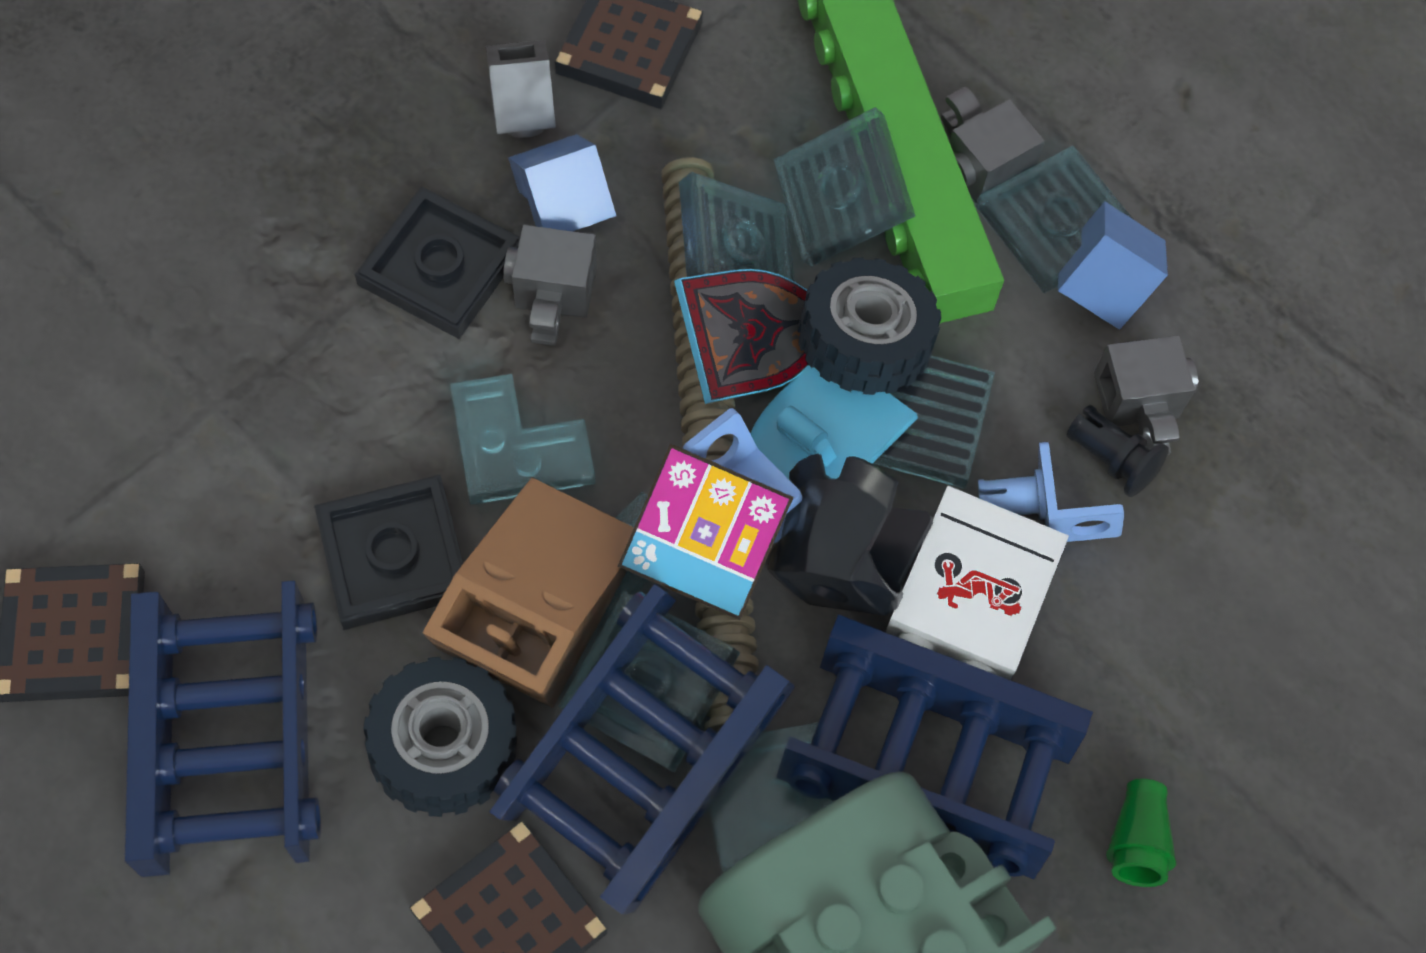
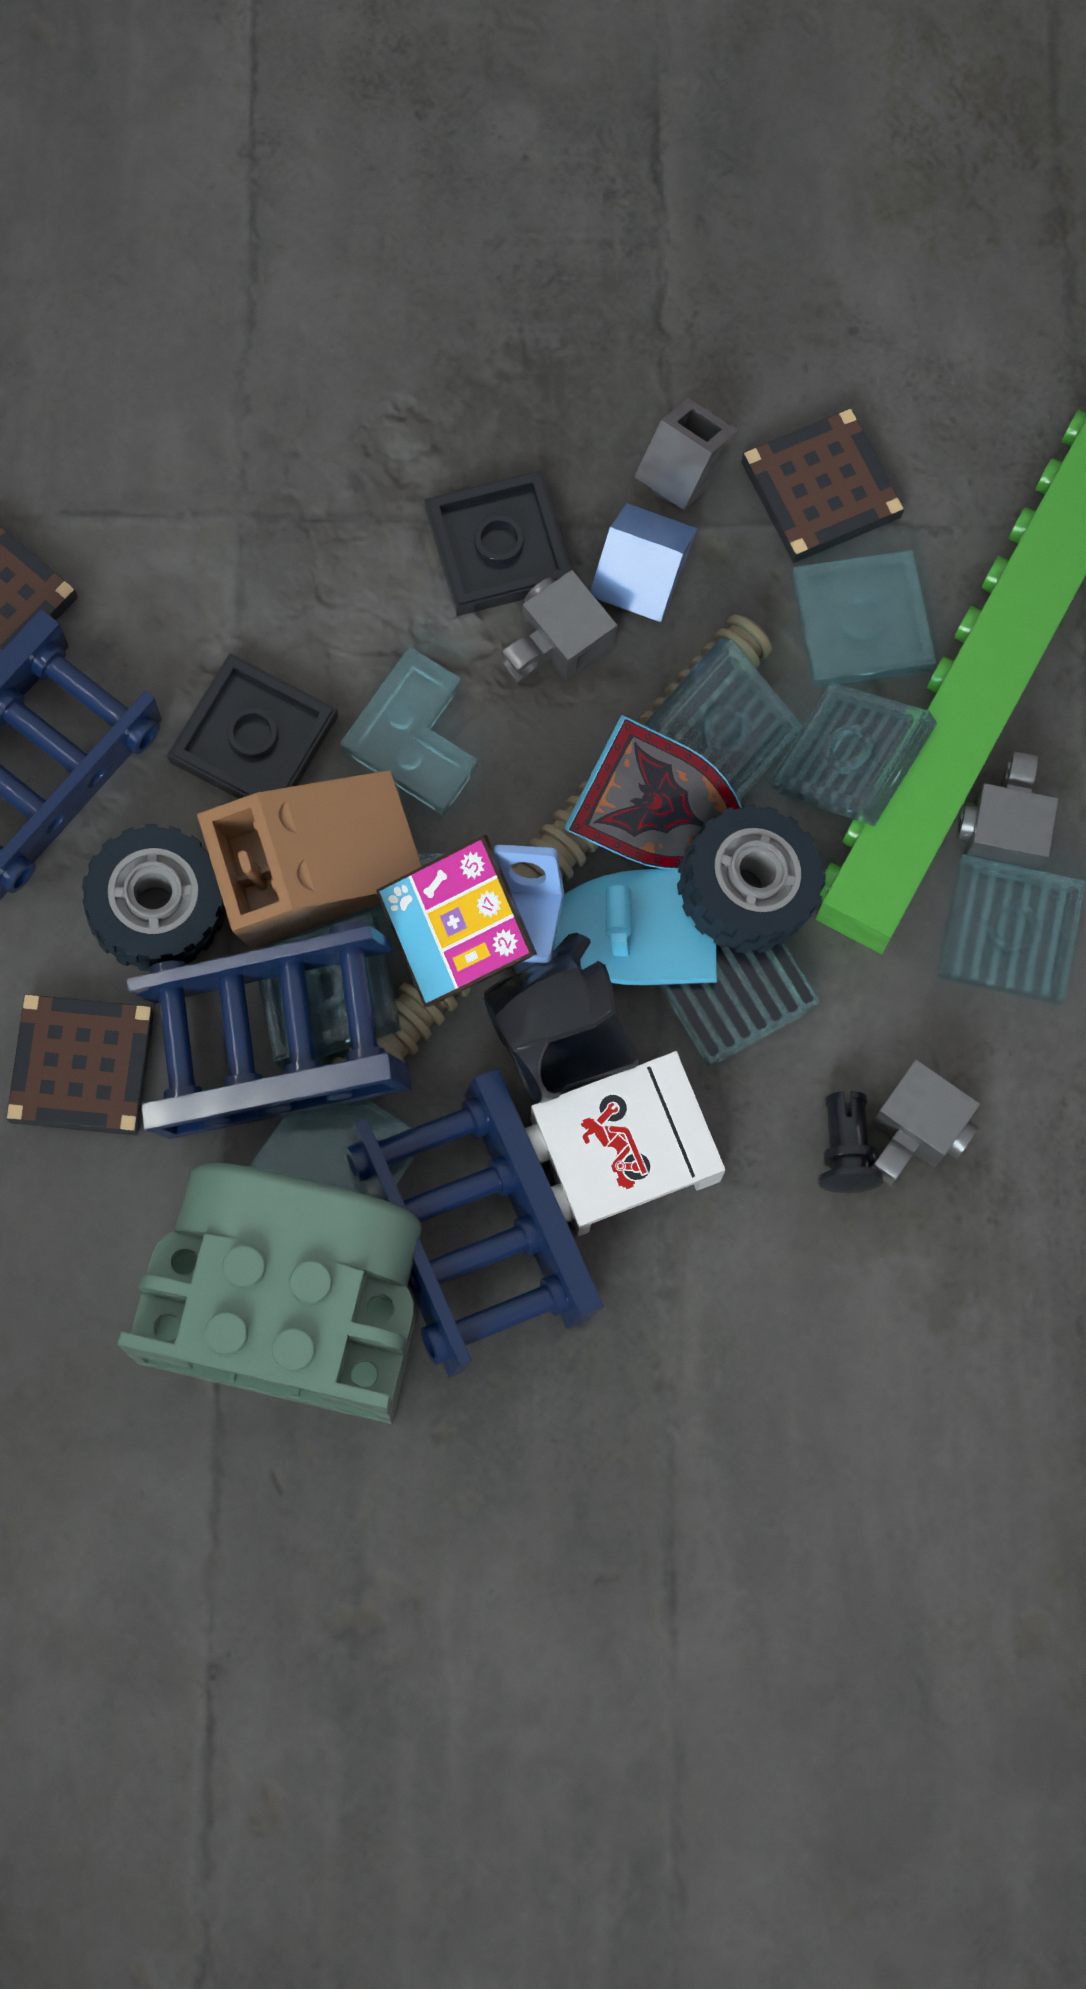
camera: 45 degrees right, 10 degrees up
light blue bracket [978,442,1124,542] -> none
medium blue piece [1058,201,1168,330] -> none
green cone [1106,779,1176,887] -> none
none -> clear light blue tile [791,550,936,688]

